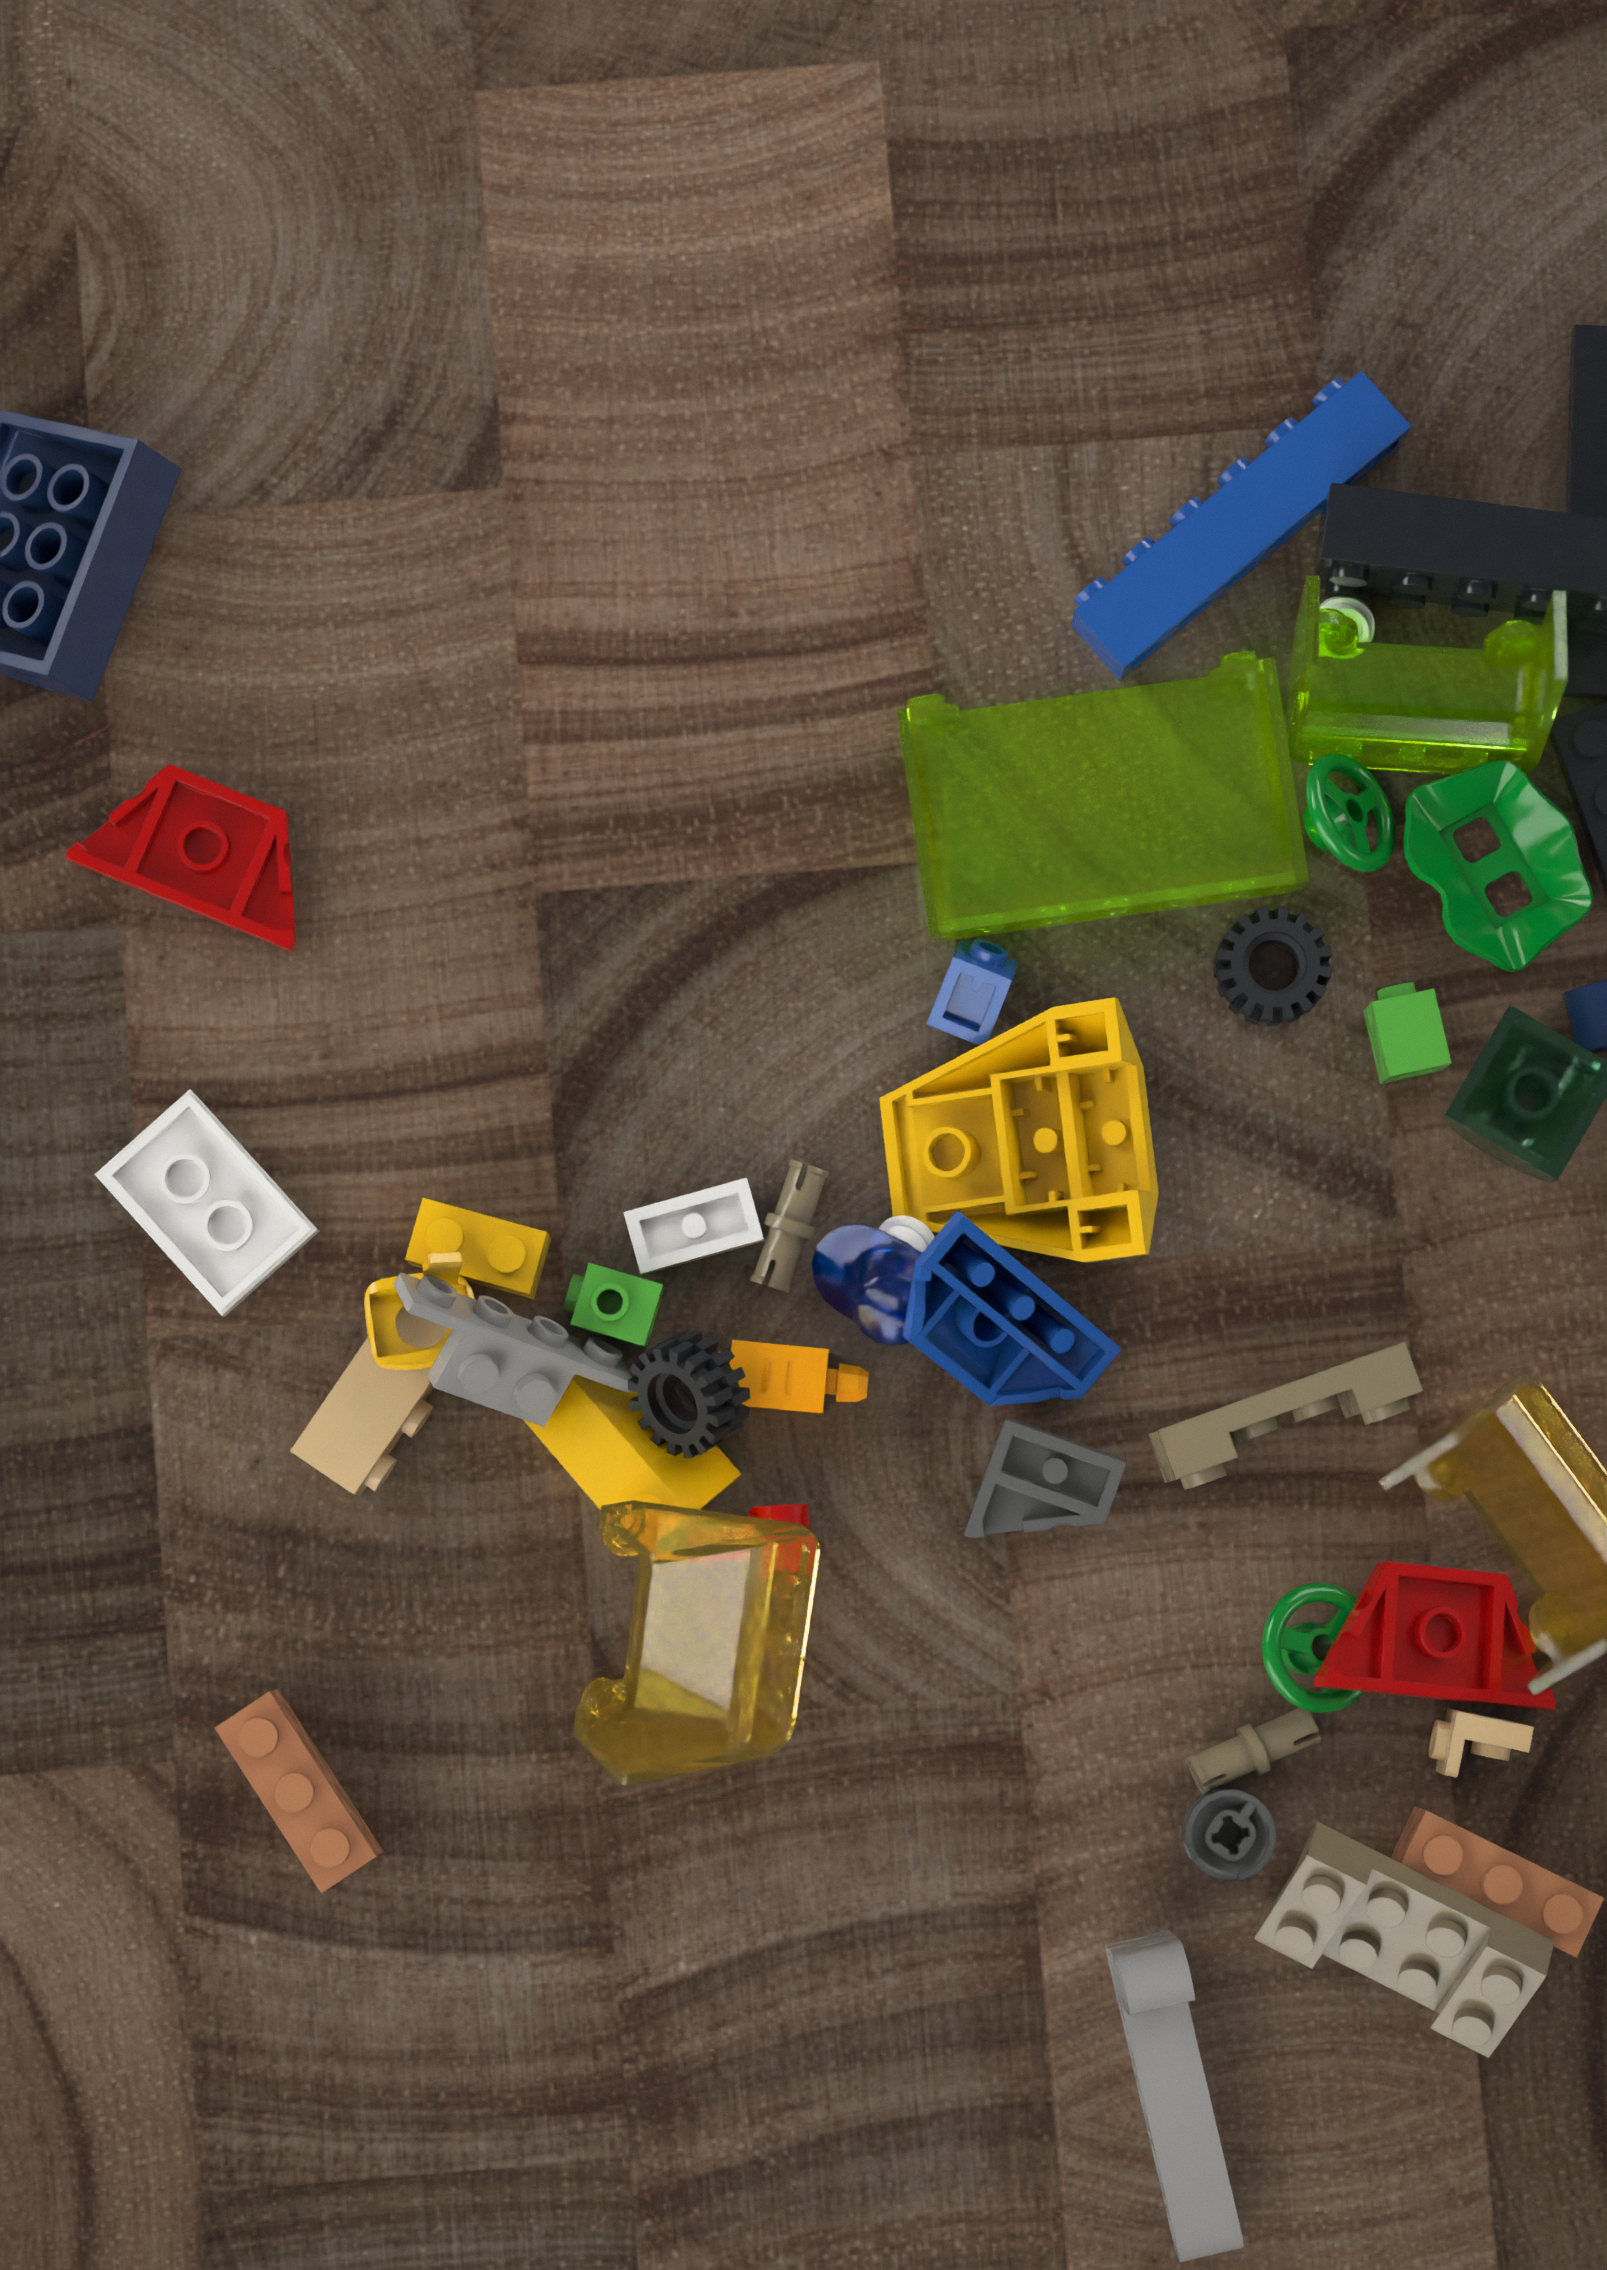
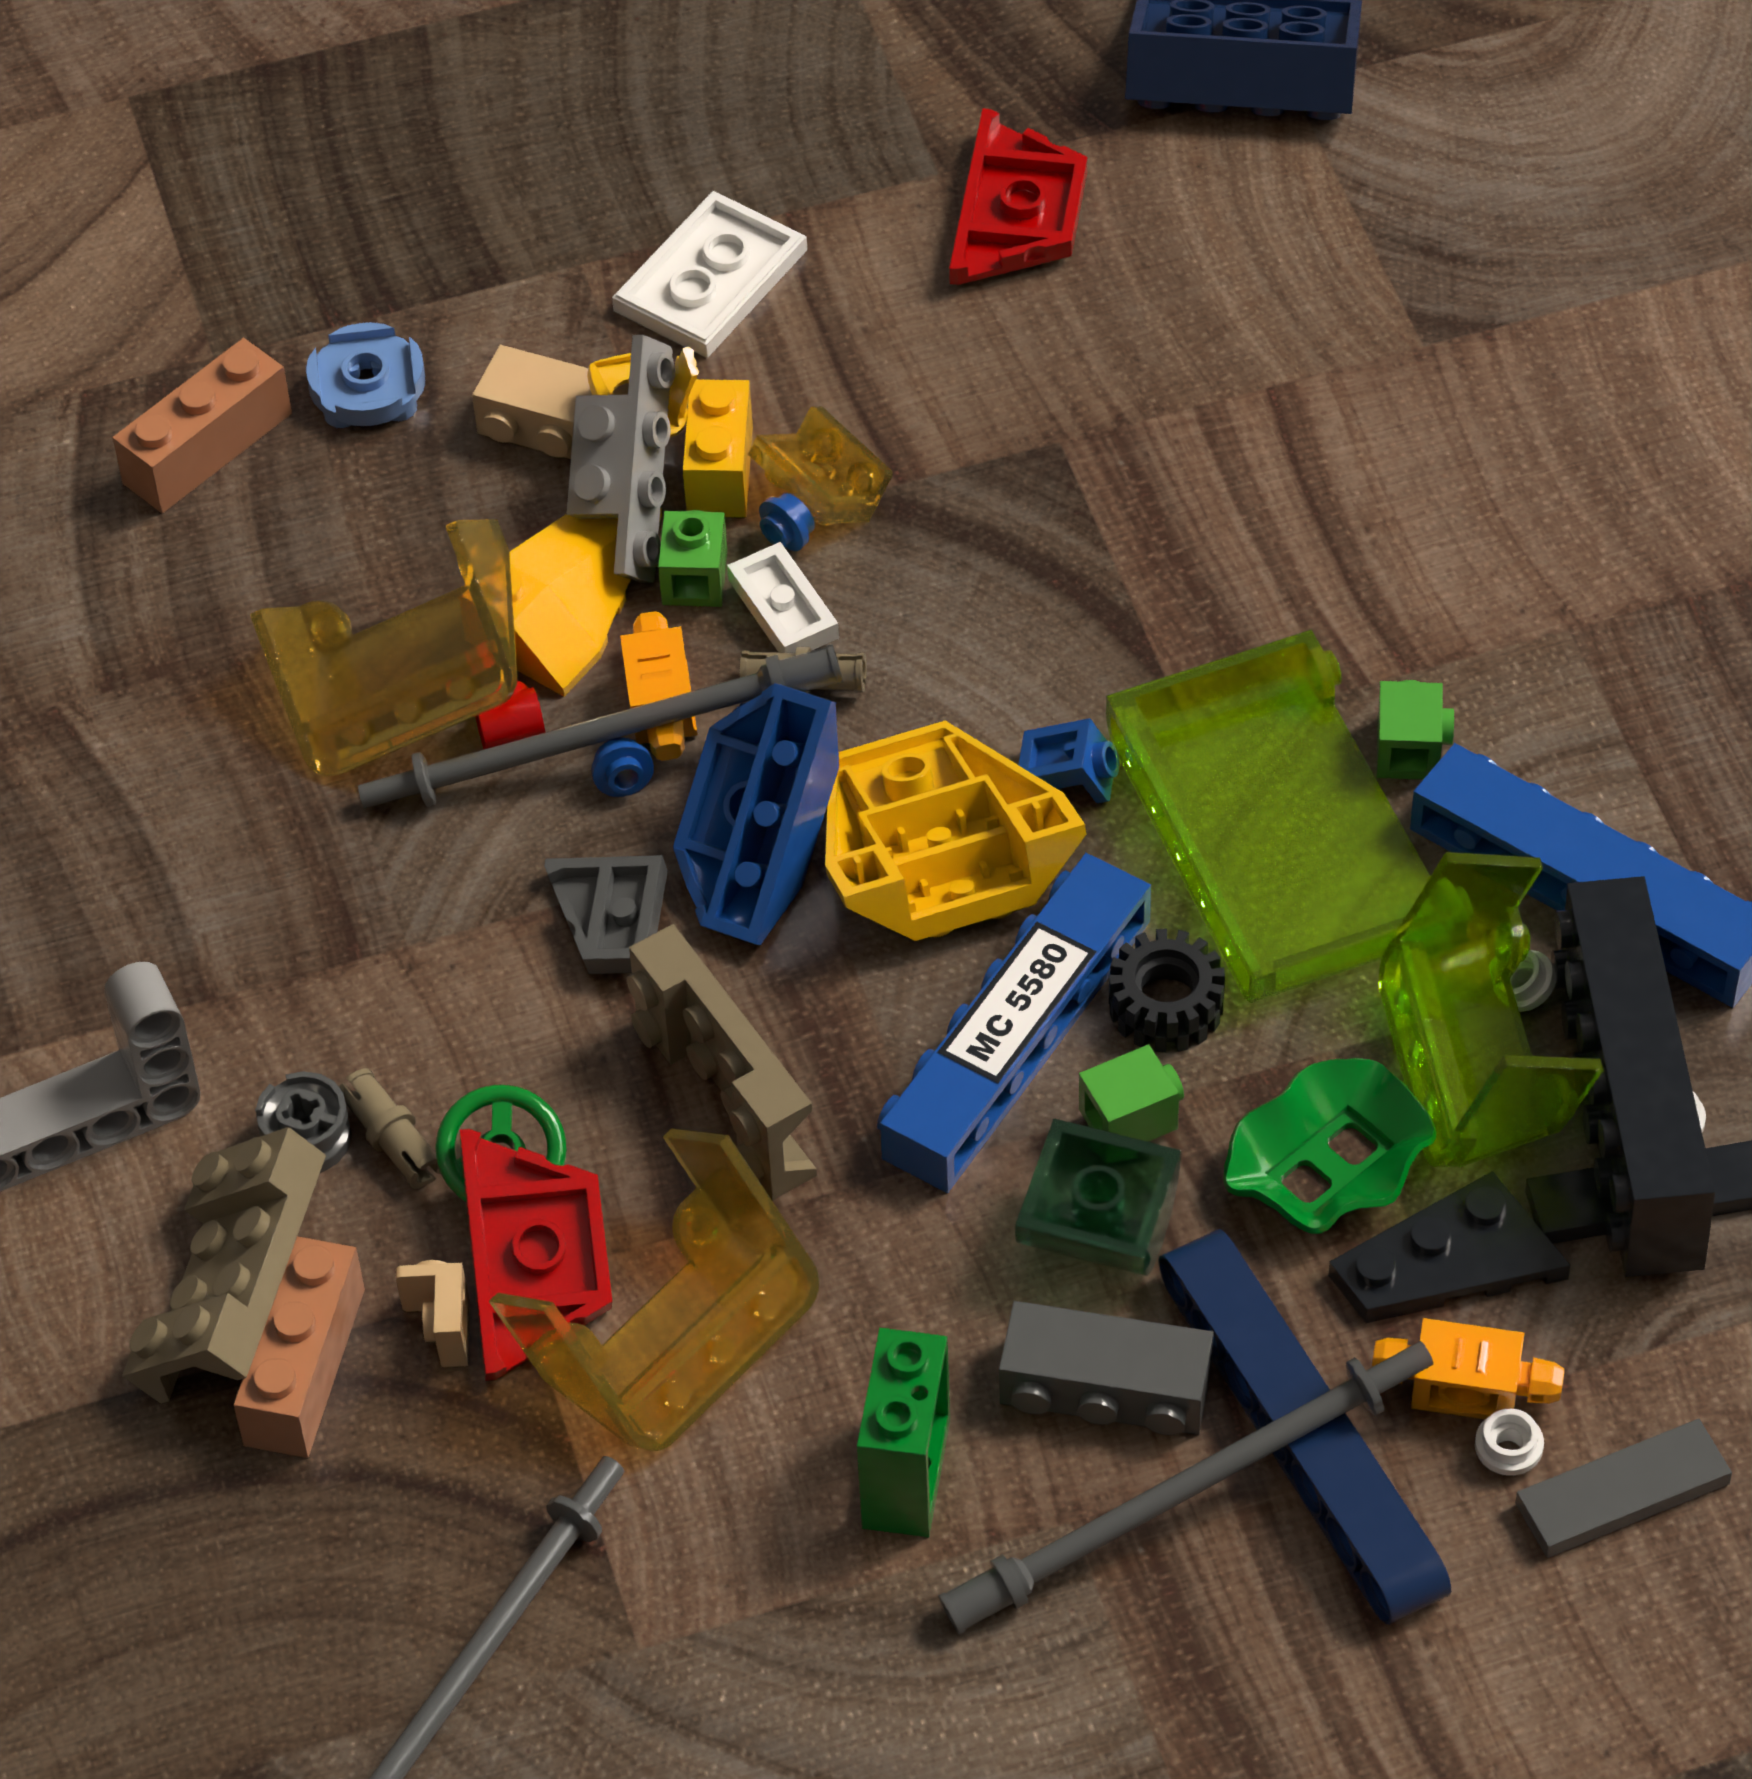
camera: 80 degrees right, 30 degrees down
black tyre [628,1330,751,1458] -> none
green piece [1303,753,1396,872] -> none
none -> medium blue plate [306,323,425,428]
none -> dark grey bar [358,644,843,809]
none -> blue plate [591,737,654,797]
none -> clear yellow bracket [747,406,893,526]
none -> blue plate [759,493,815,551]
none -> blue brick [877,853,1151,1193]
none -> bright green brick [1376,680,1454,779]

